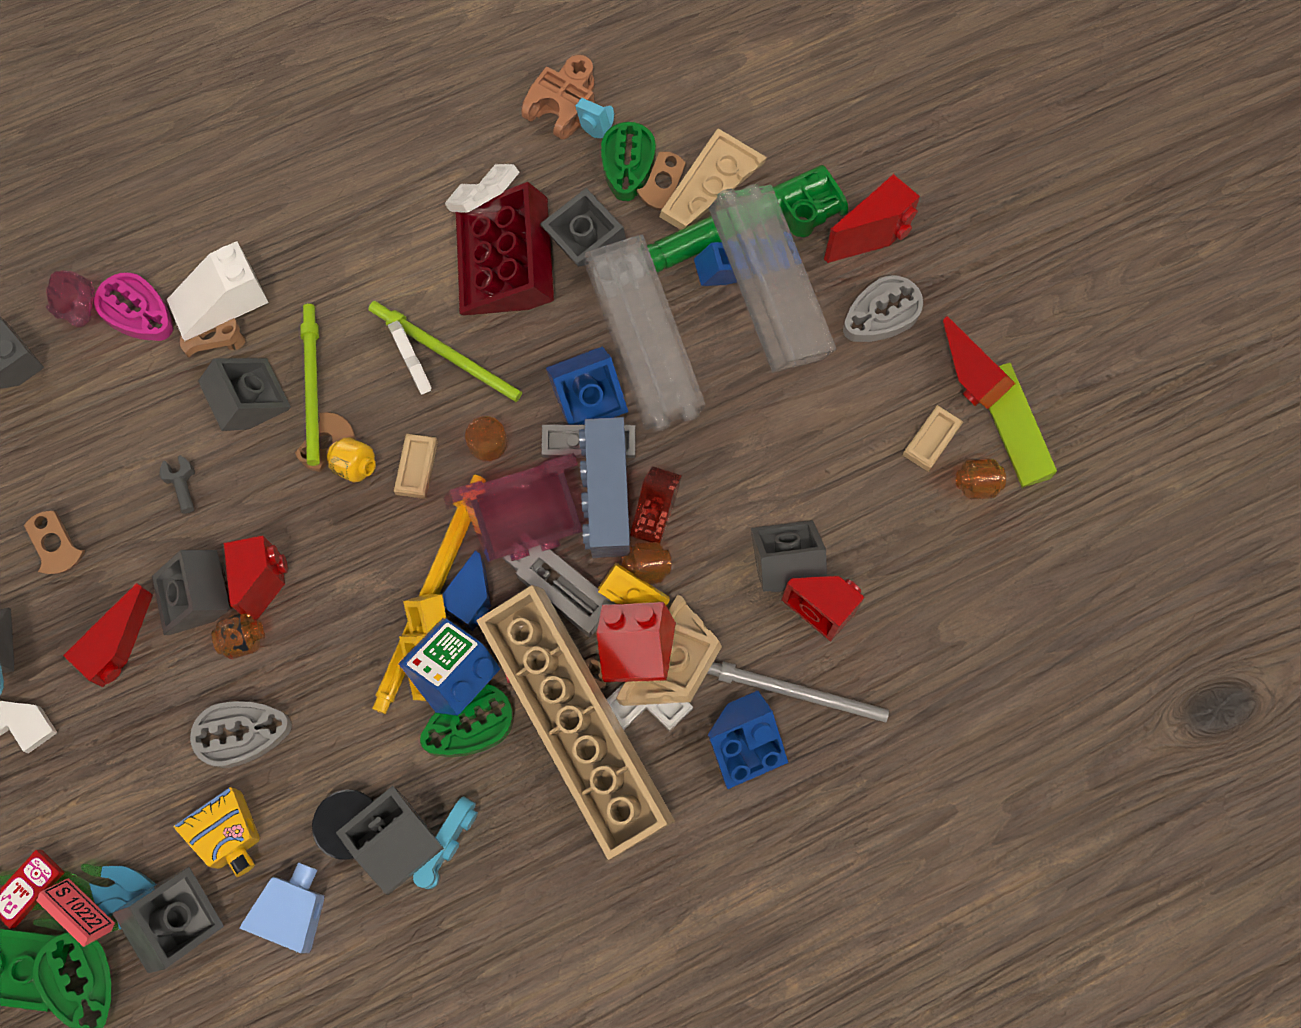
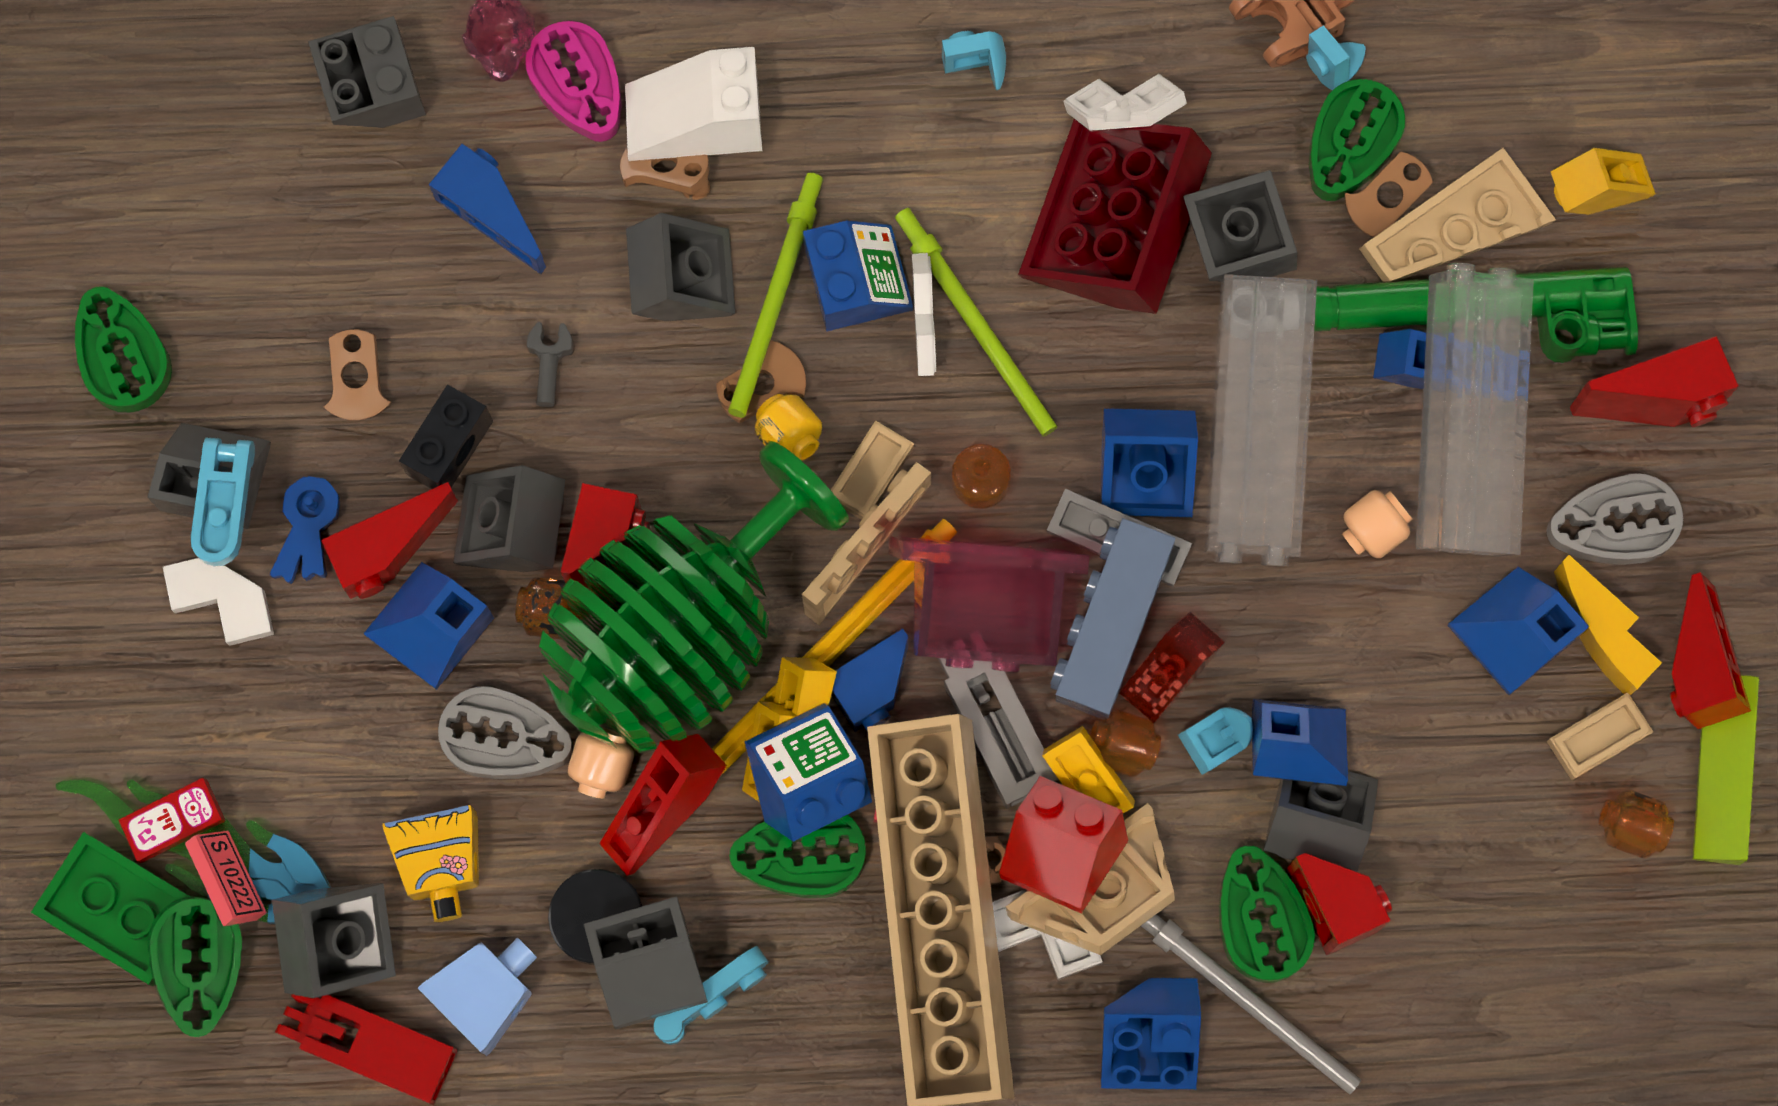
camera: 25 degrees right, 5 degrees up
none -> blue piece [270,476,340,584]
none -> red hinge [275,994,458,1105]
none -> blue slope [364,562,494,690]
none -> black brick [399,384,493,489]
none -> blue slope [429,144,546,274]
none -> green plant [539,441,849,753]
none -> light nougat head [568,727,634,799]
none -> red slope [599,734,727,876]
none -> tan wing [802,462,931,626]
none -> blue slope [803,220,913,332]
none -> medium azure plate [942,31,1006,90]
none -> medium azure plate [1178,707,1253,775]
none -> green piece [1219,846,1315,983]
none -> blue slope [1252,699,1348,786]
none -> light nougat head [1342,490,1413,558]
none -> blue slope [1447,567,1589,695]
none -> yellow slope [1550,148,1656,215]
none -> yellow slope [1554,555,1662,695]

